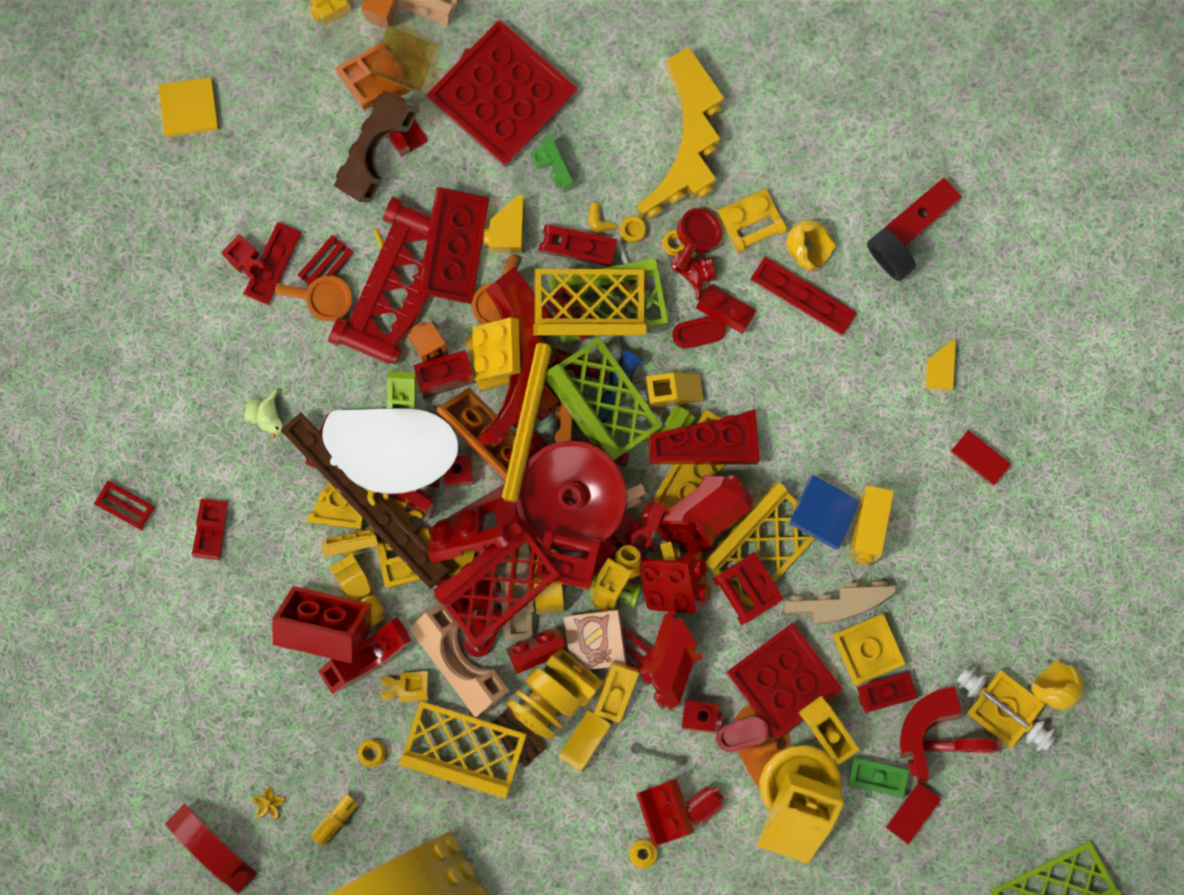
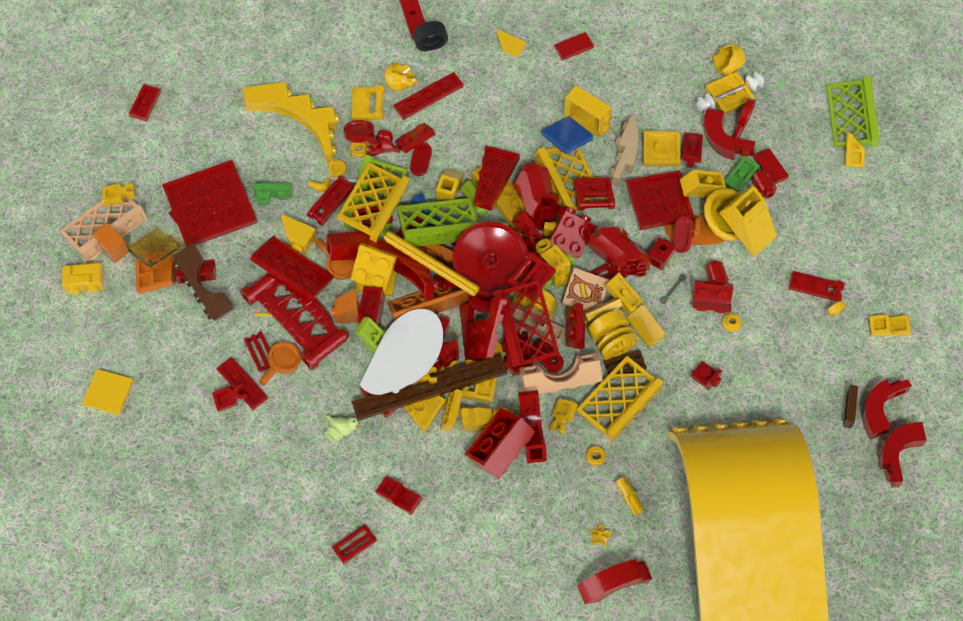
camera: 65 degrees left, 15 degrees down
none -> red bracket [690,361,722,391]
none -> red brick [752,170,777,199]

